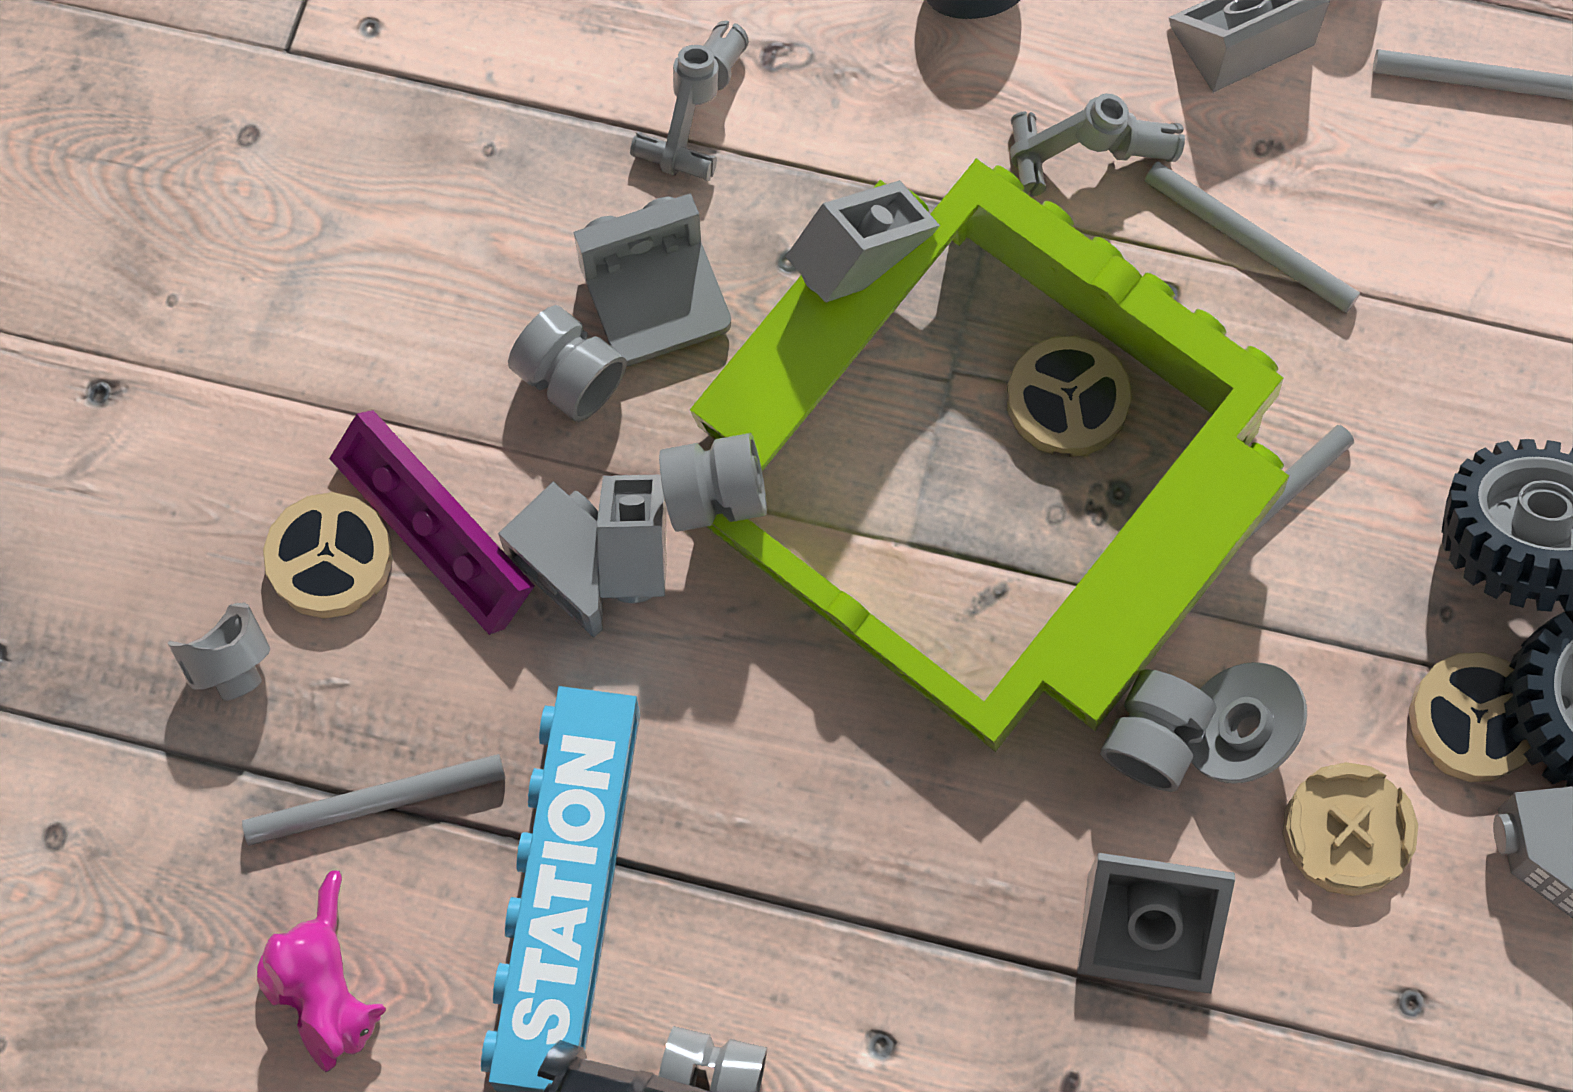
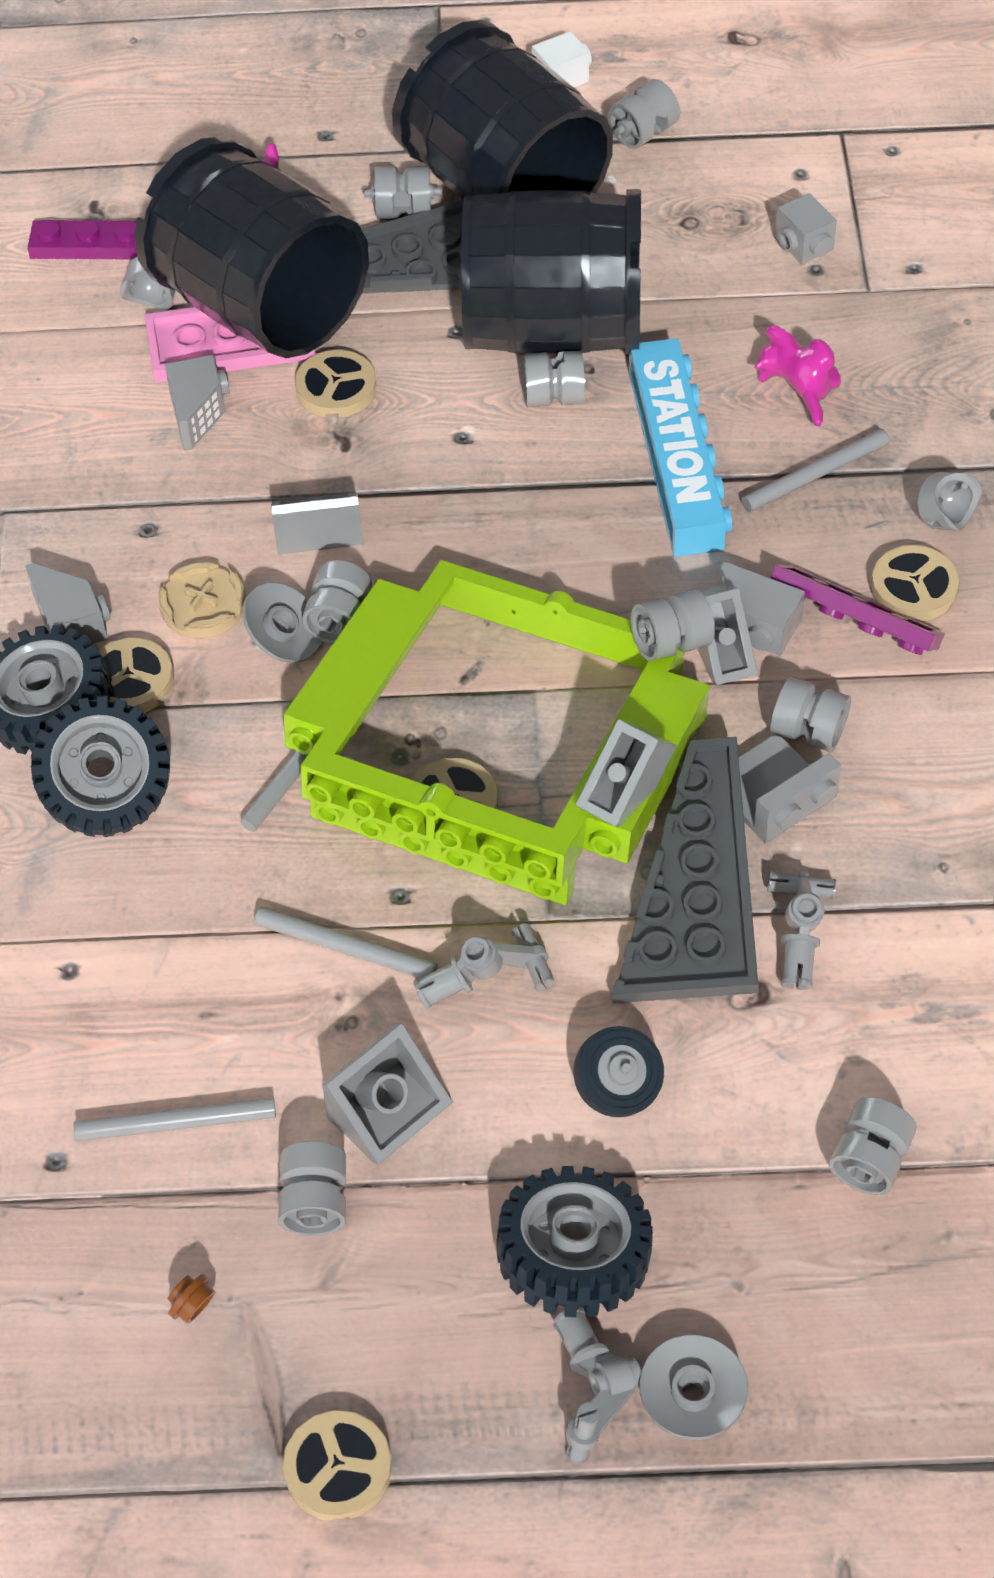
camera: 165 degrees right, 15 degrees down
none -> dark grey wing [611,737,759,1003]

